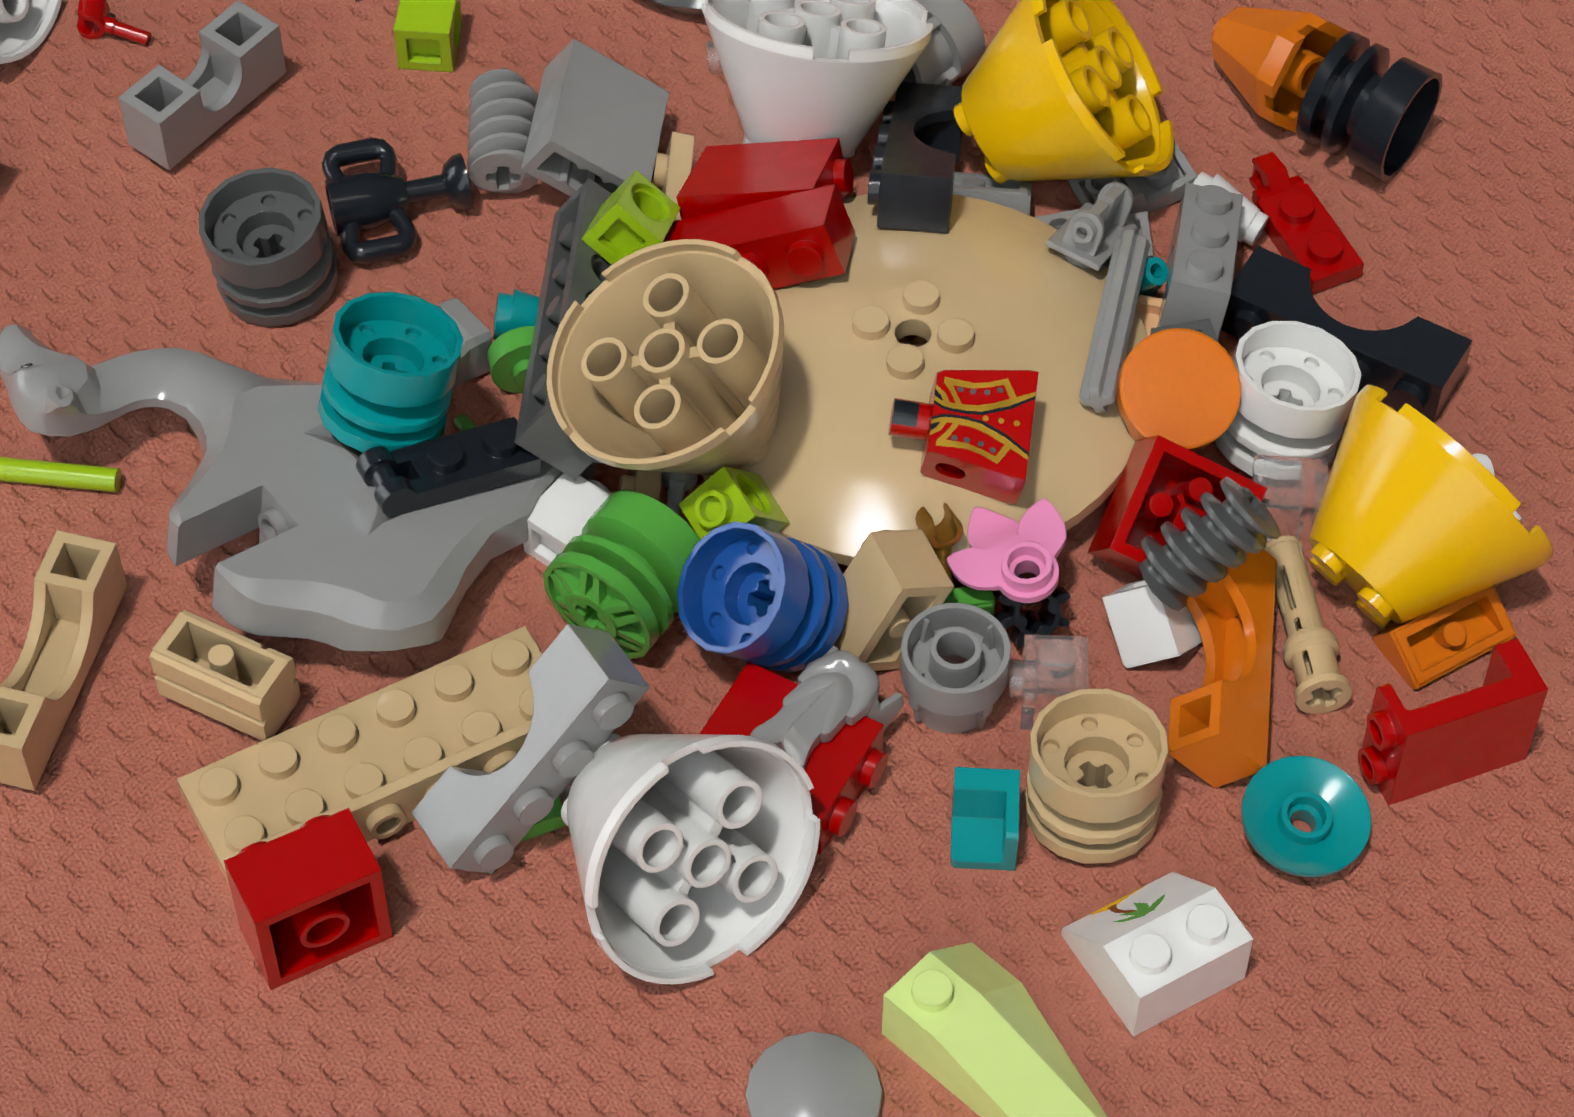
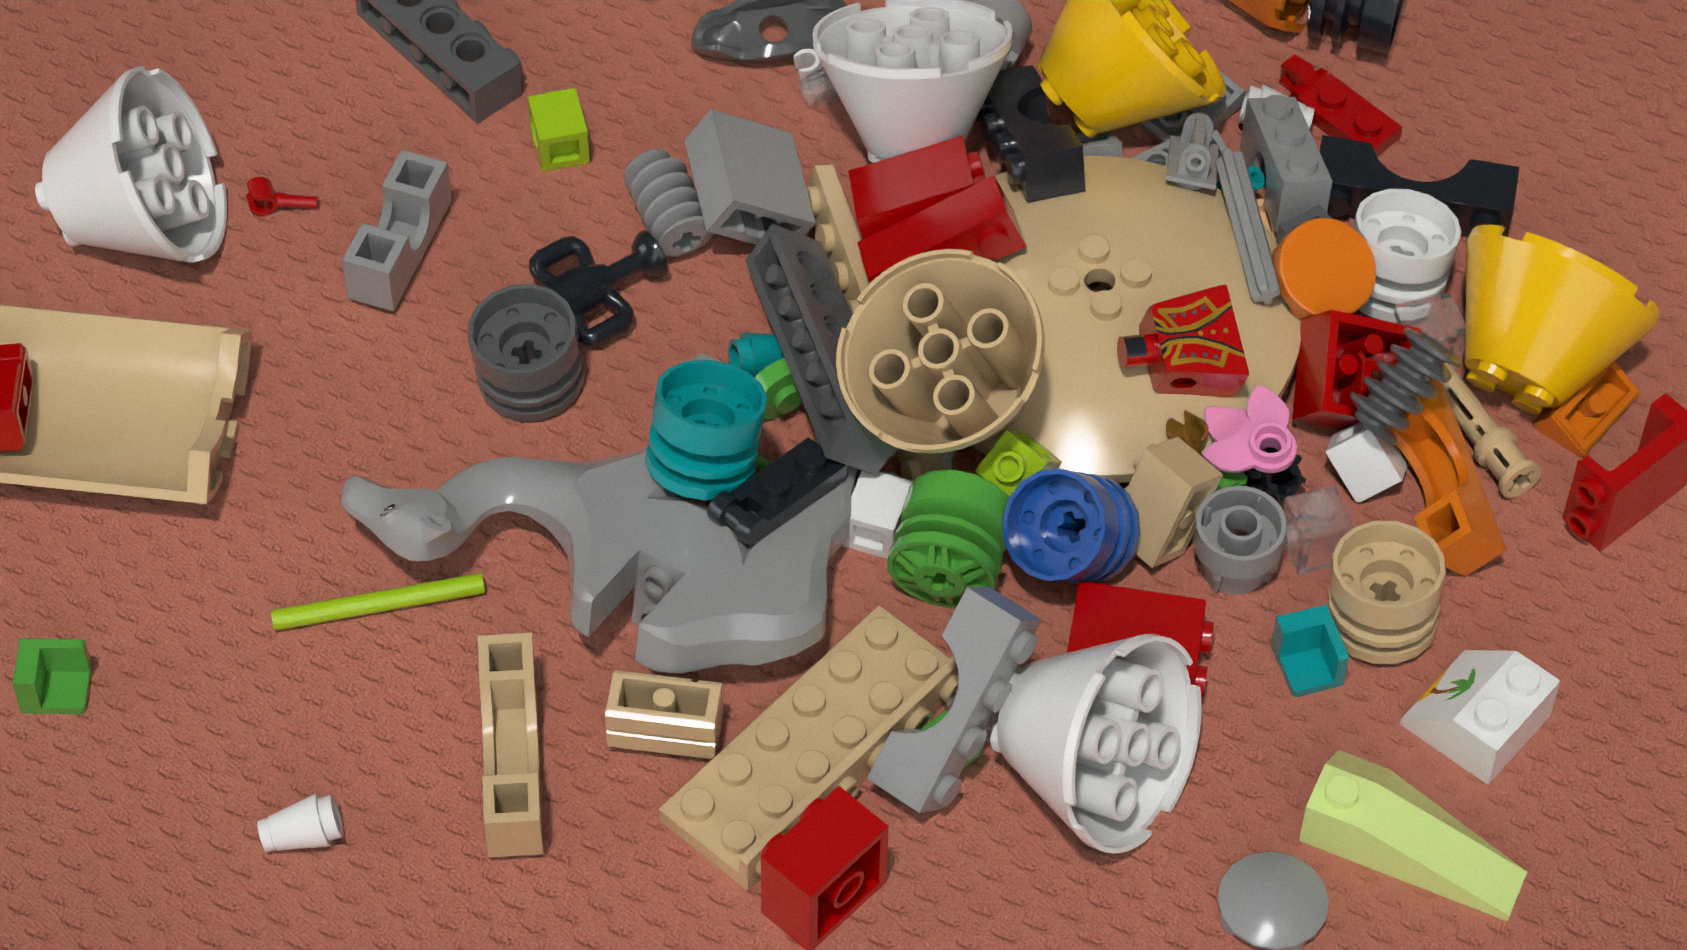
camera: 20 degrees left, 0 degrees up
lime brick [581,170,681,265] -> none
light grey hair [750,646,904,769] -> none
teal dish [1241,756,1371,877] -> none

